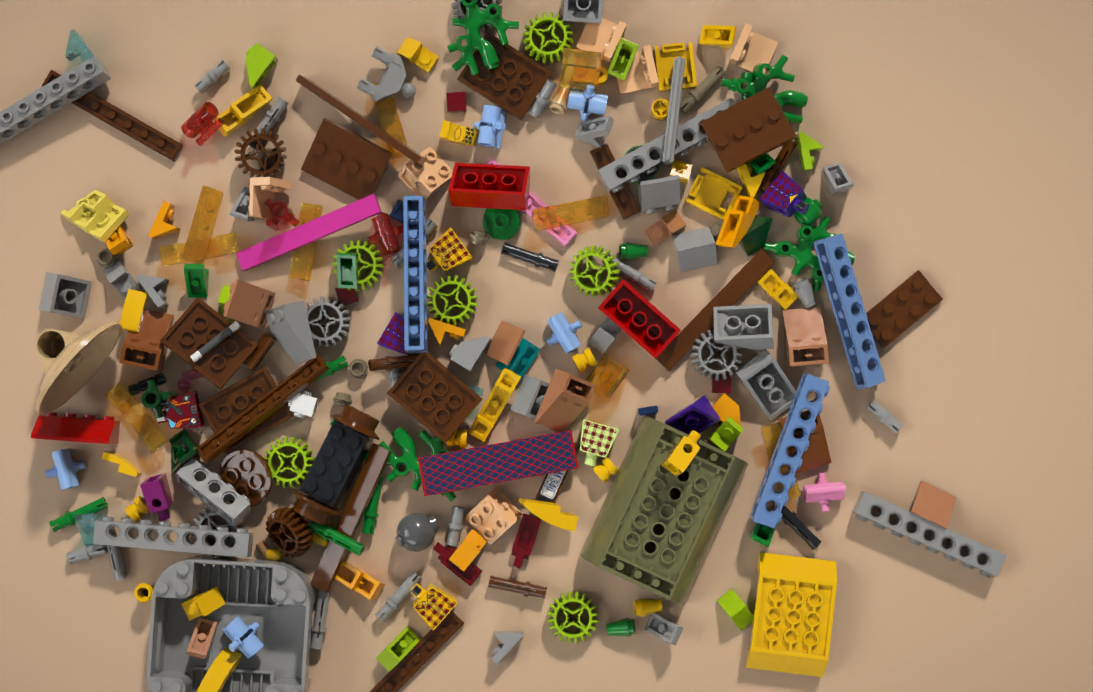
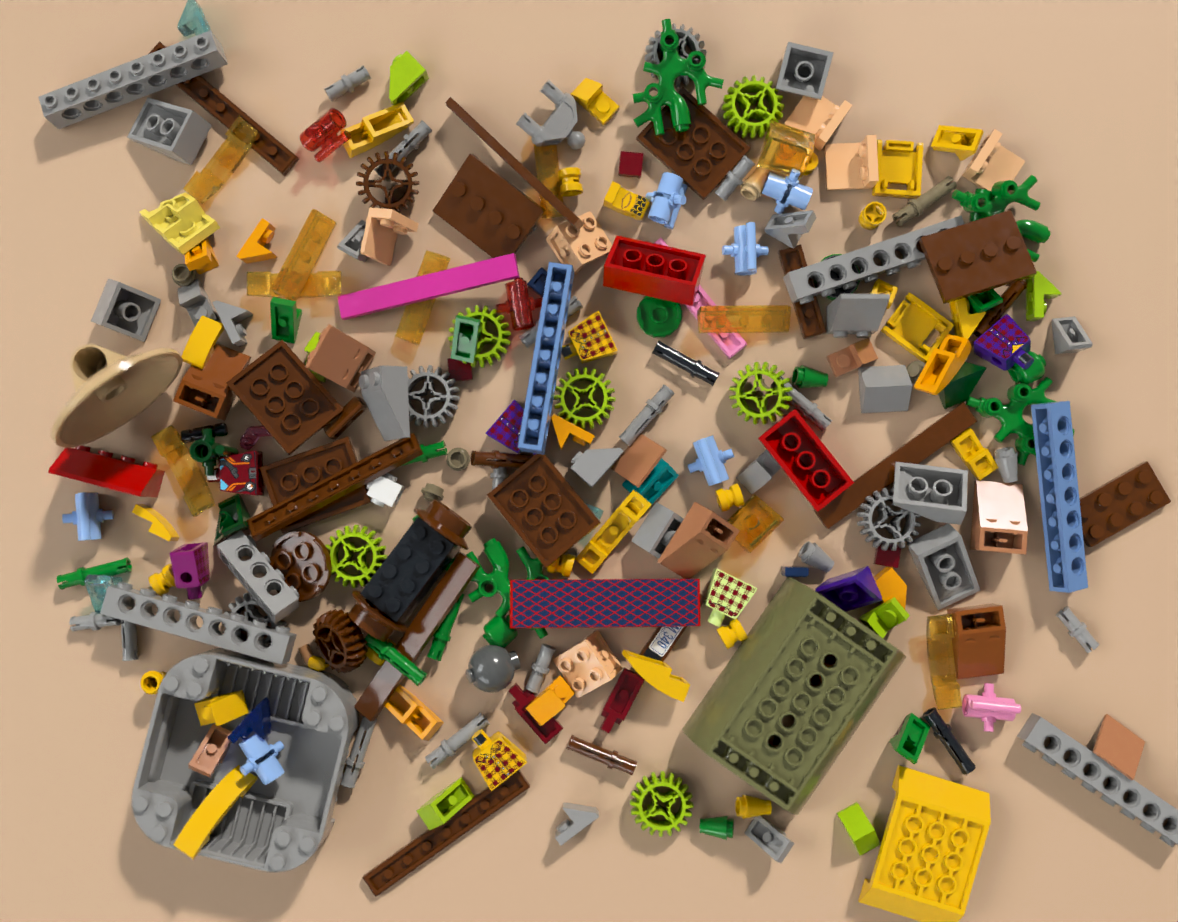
camera: 10 degrees right, 0 degrees up
dark grey bar [190,321,241,363] -> none
clear red pin [264,198,300,231] -> none
dark tan plate [469,231,488,245] -> none
lime slope [607,38,639,81] -> none
yellow torso [661,430,702,476] -> none
light grey axle [662,57,685,164] -> none
medium blue brick [750,372,830,528] -> none
none -> light grey slope [127,98,212,165]
none -> clear yellow slope [183,116,258,204]
none -> clear blue slope [227,697,271,744]
none -> green head [483,614,518,648]
none -> yellow wheel [558,167,583,197]
none -> light grey pin [619,384,675,446]
none -> light blue pin [722,222,769,276]
none -> light grey cone [798,541,834,573]

